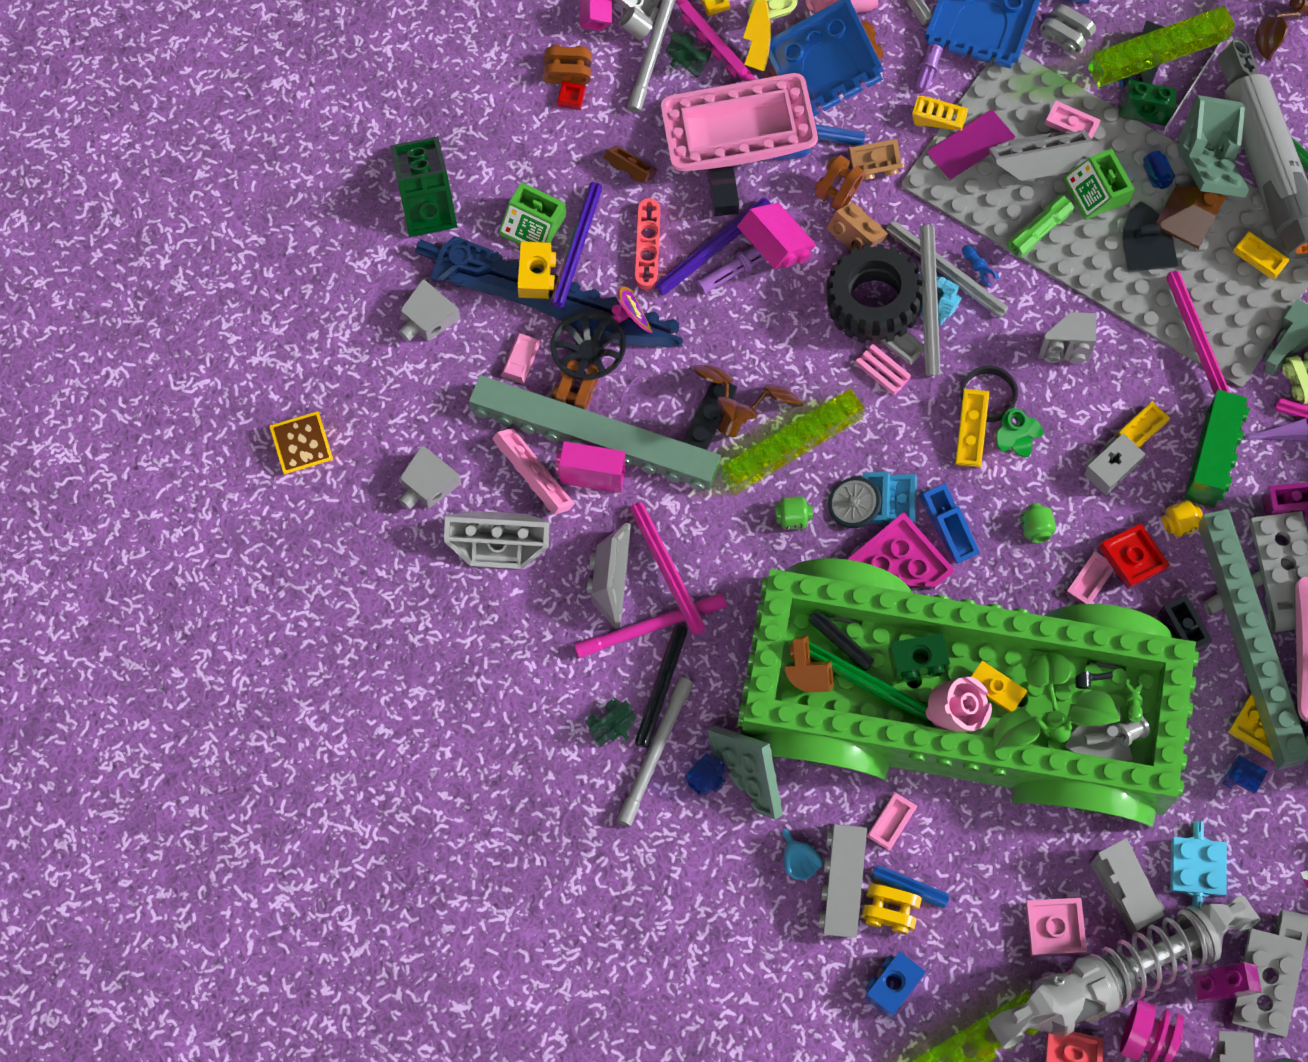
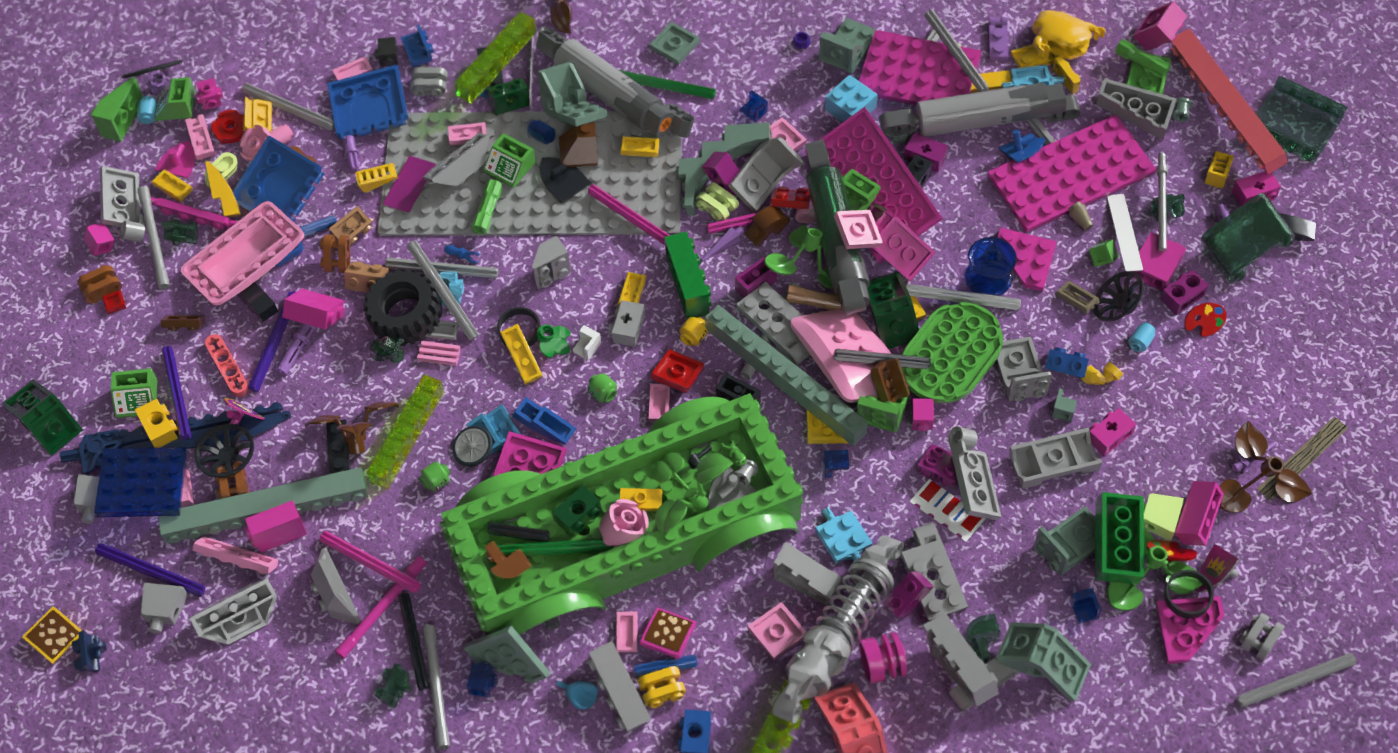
camera: 30 degrees left, 10 degrees down
none -> dark blue hips [72,630,107,673]
none -> clear blue plate [94,447,187,518]
none -> dark purple axle [95,543,206,597]
none -> hips [369,336,404,363]
none -> white panel [573,325,601,361]
none -> slope [640,607,696,660]

